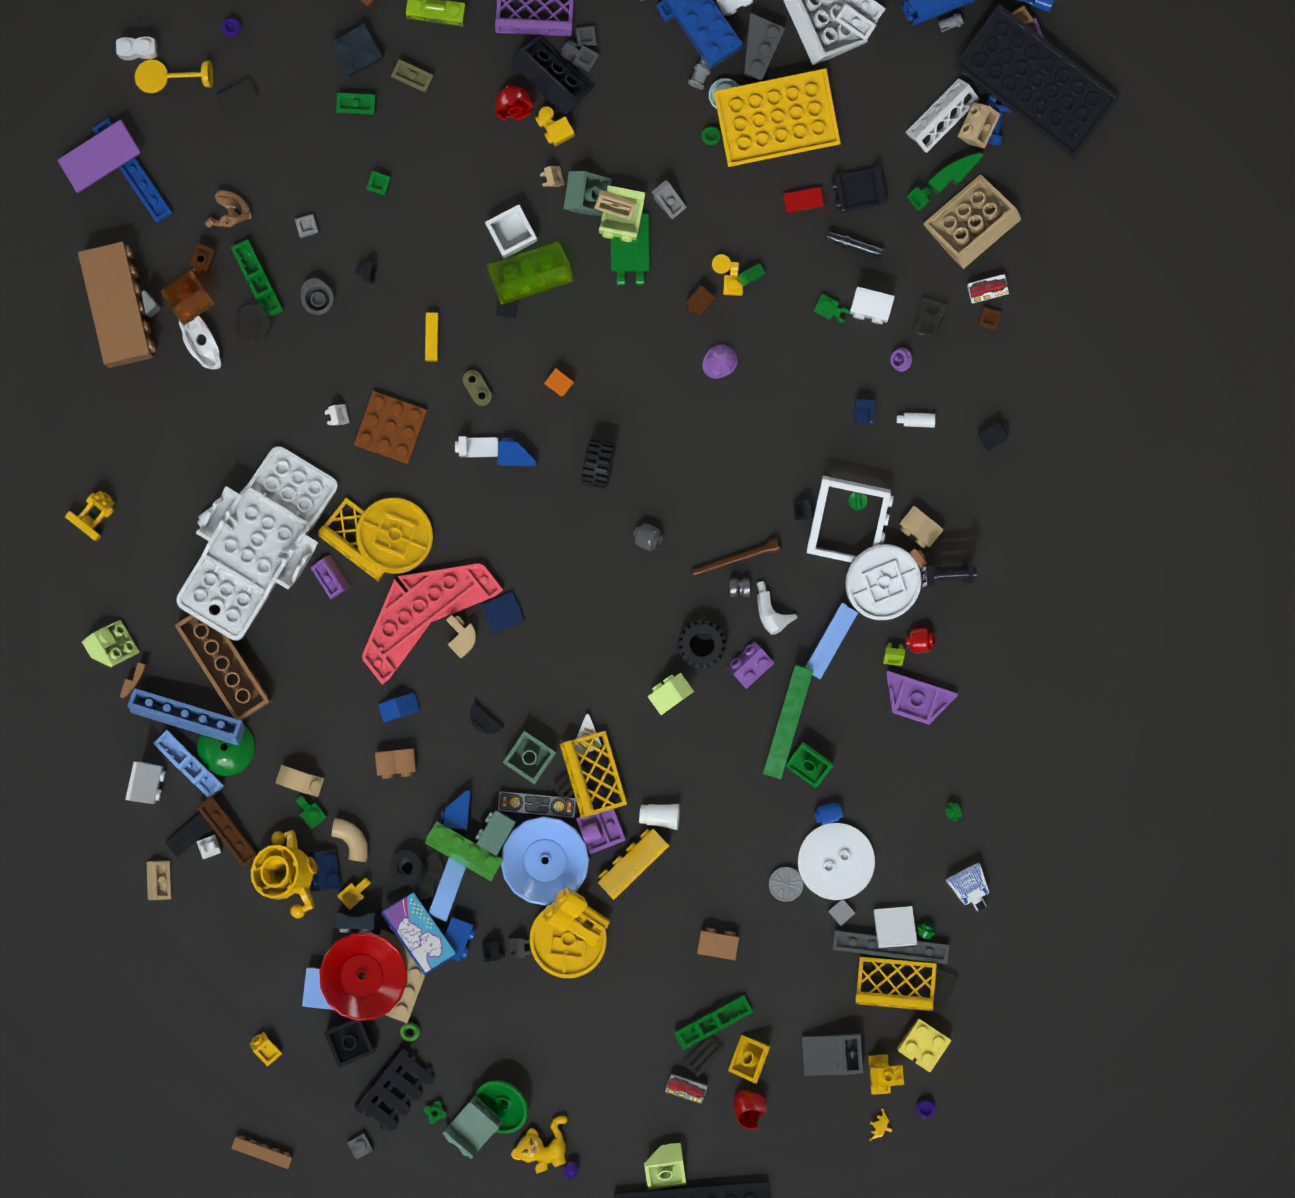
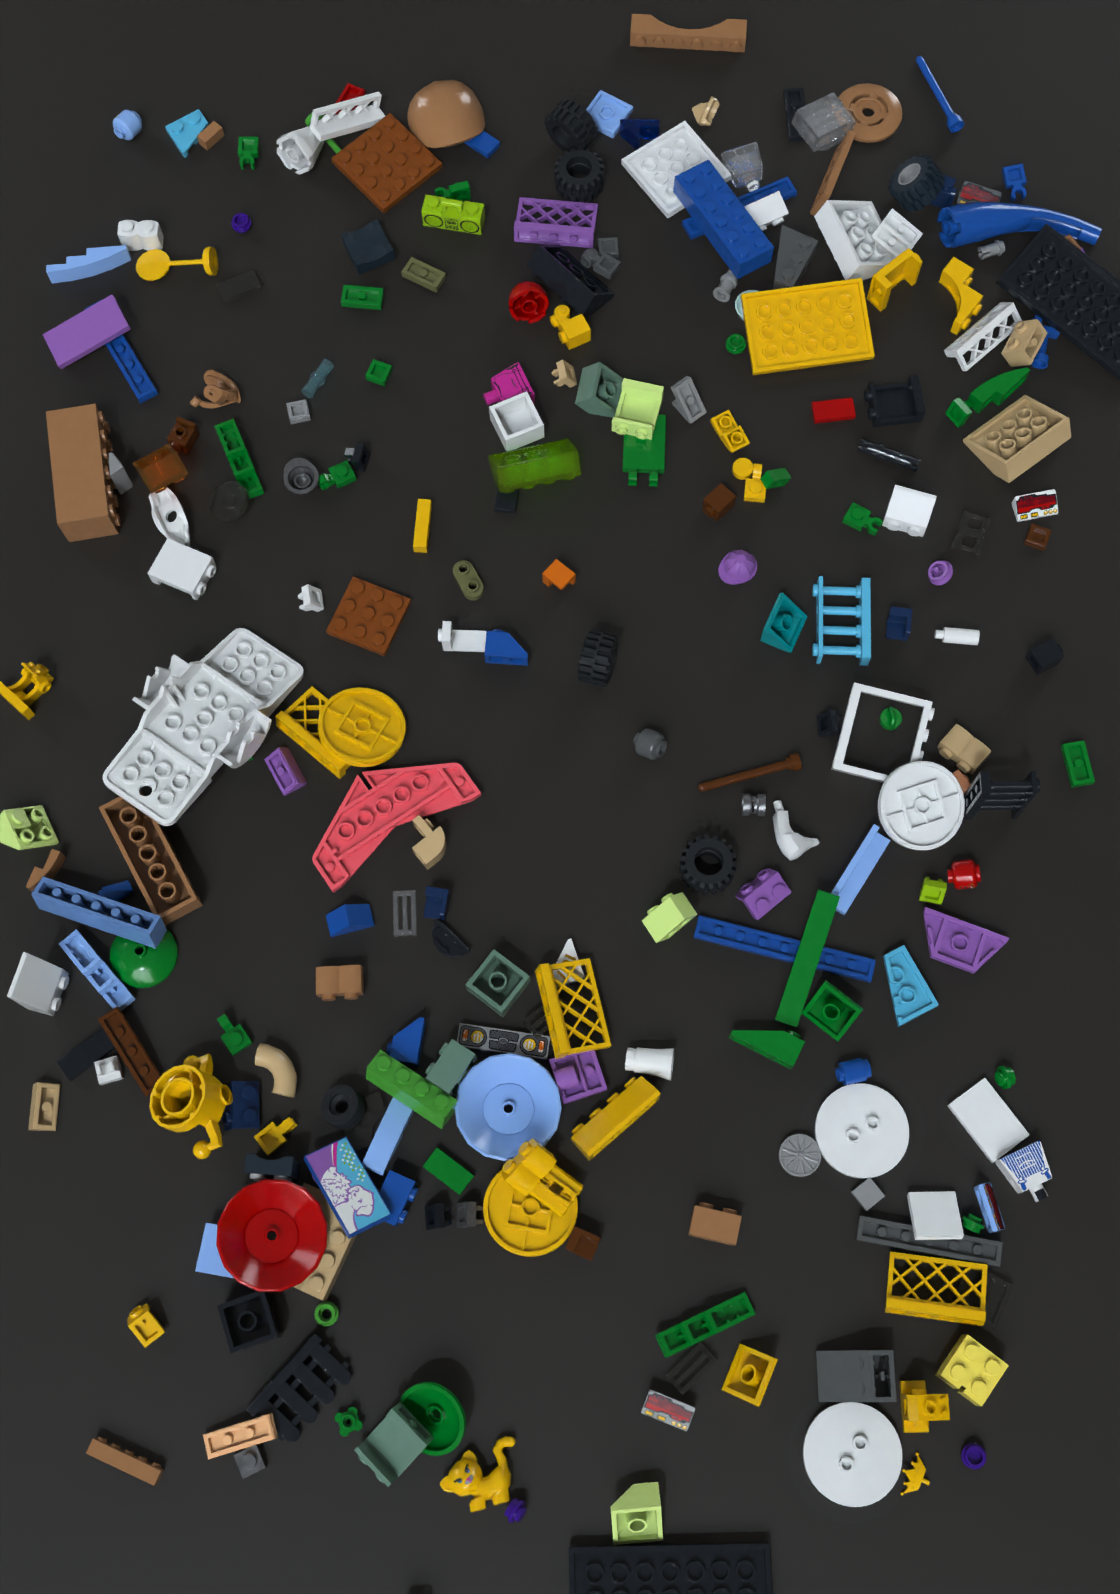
camera: 10 degrees right, 15 degrees down
tan brick [276,765,324,797] -> none
dark blue piece [481,592,525,633] -> none
tan tile [594,190,637,220] -> none
red piece [733,1090,766,1130] -> none
none -> light blue slope [46,245,131,283]
none -> blue cone [97,880,133,902]
none -> white panel [147,538,217,600]
none -> light nougat tile [203,1413,278,1460]
none -> clear light blue pin [301,359,334,398]
none -> green plate [318,460,357,490]
none -> clear tile [393,890,417,937]
none -> dark blue panel [423,886,450,921]
none -> green tile [423,1148,475,1195]
none -> dark pink torso [483,362,535,405]
none -> reddish brown panel [565,1226,601,1261]
none -> blue tile [693,915,876,983]
none -> yellow slope [710,410,750,453]
none -> green slope [729,1030,805,1070]
none -> teal slope [760,593,808,653]
none -> white plate [803,1402,902,1507]
none -> medium azure fence [812,576,871,666]
none -> yellow panel [867,248,922,312]
none -> medium azure wing [883,945,939,1027]
none -> yellow arch [939,257,983,335]
none -> white tile [947,1078,1030,1163]
none -> light blue slope [974,1183,1005,1233]
none -> green plate [1061,741,1095,788]

